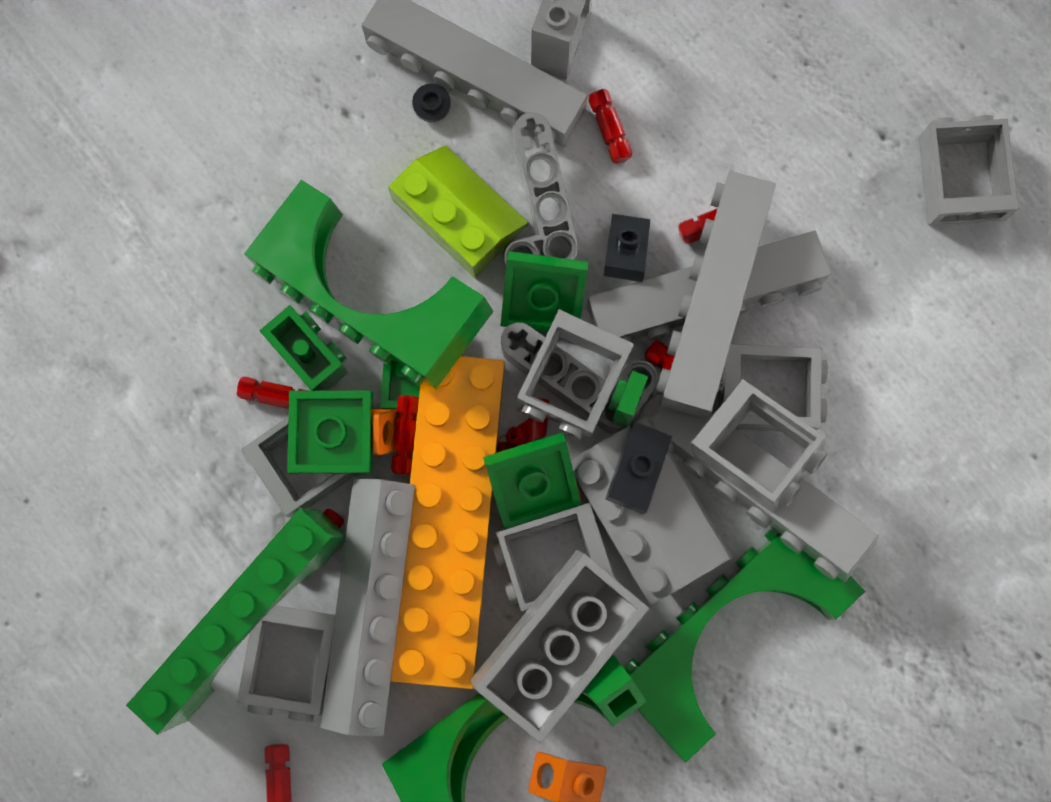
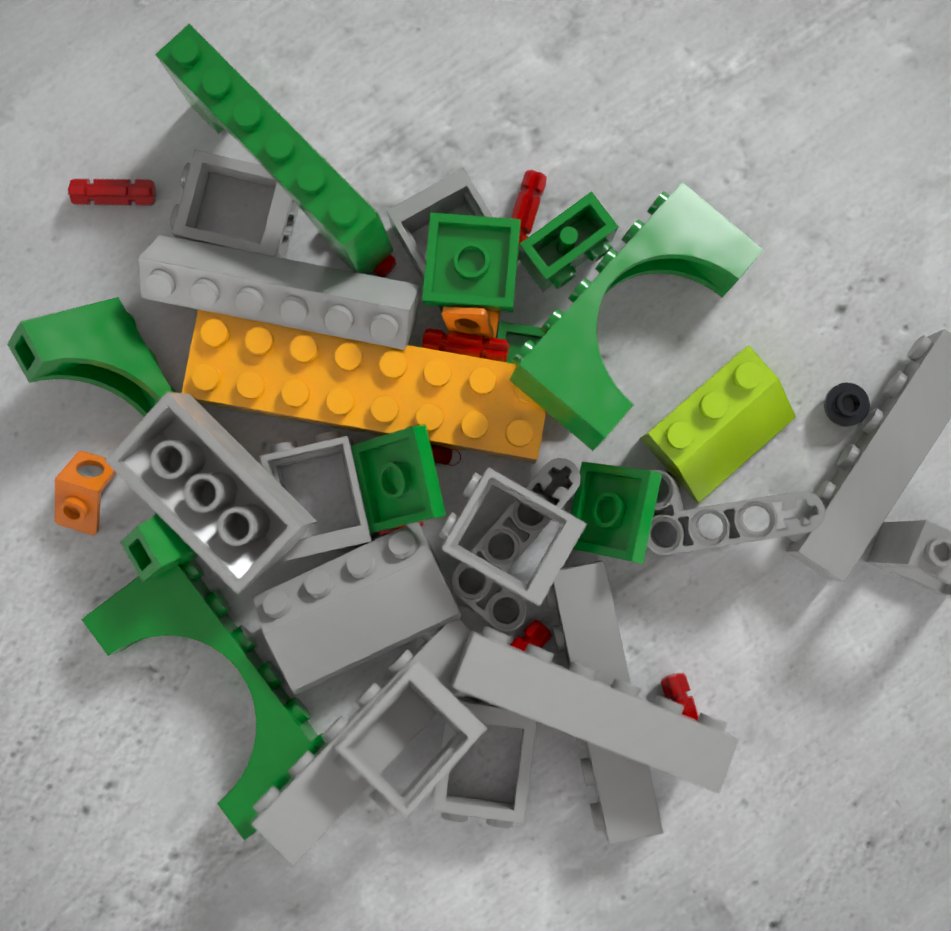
camera: 95 degrees right, 5 degrees up
red arm [506,398,550,448] -> none
red axle [589,89,632,164] -> none
black plate [603,214,651,282] -> none
black plate [605,421,672,515] -> none
green plate [608,370,648,427] -> none

